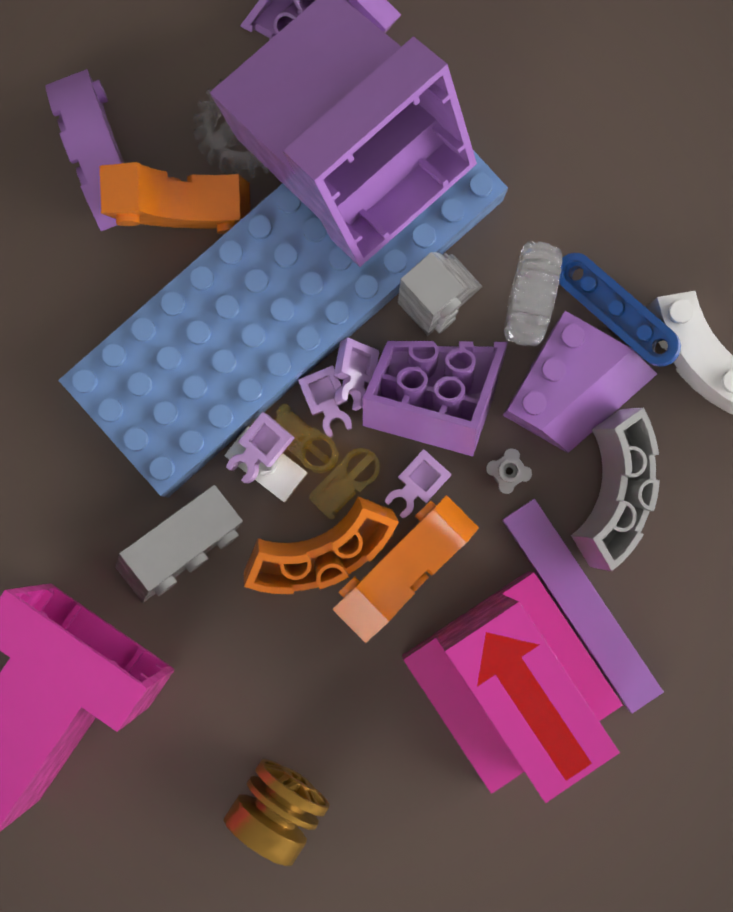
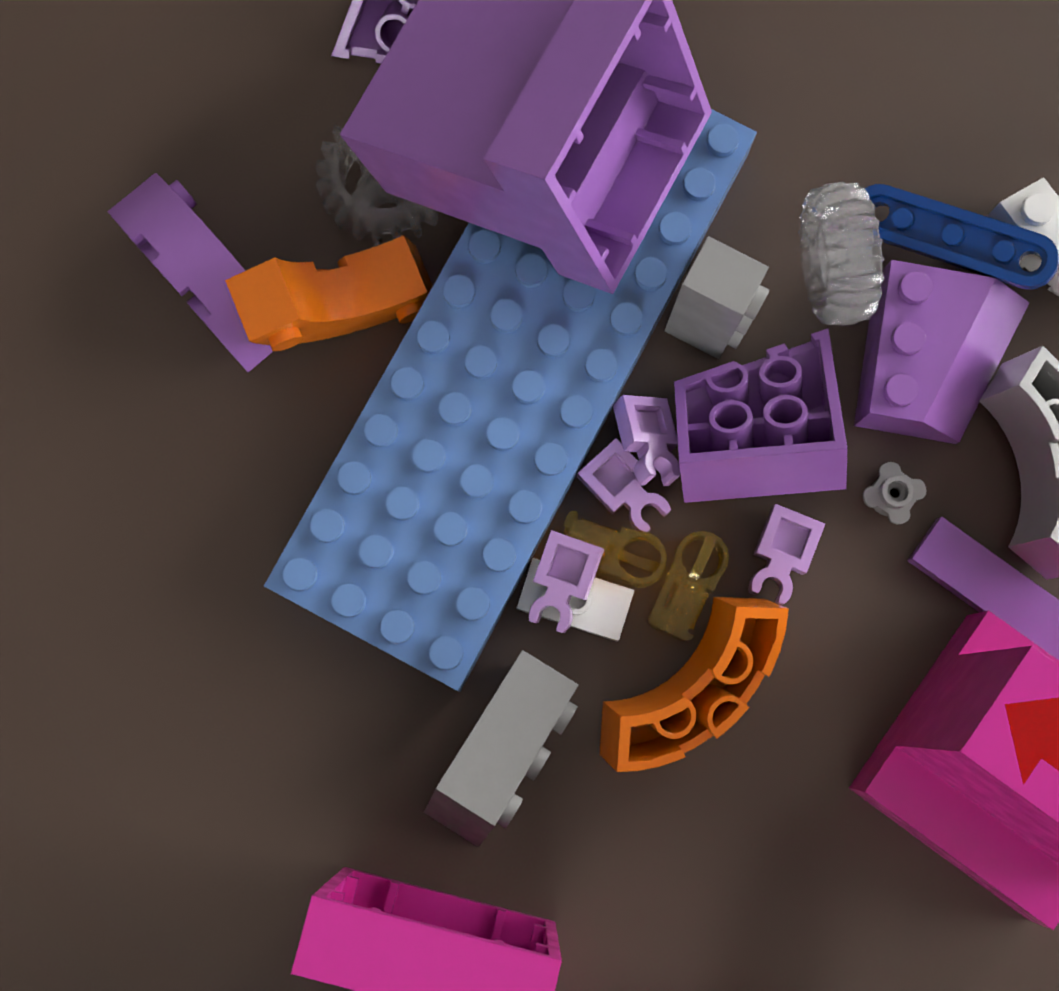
camera: 25 degrees left, 5 degrees down
orange brick [332,495,479,643] -> none

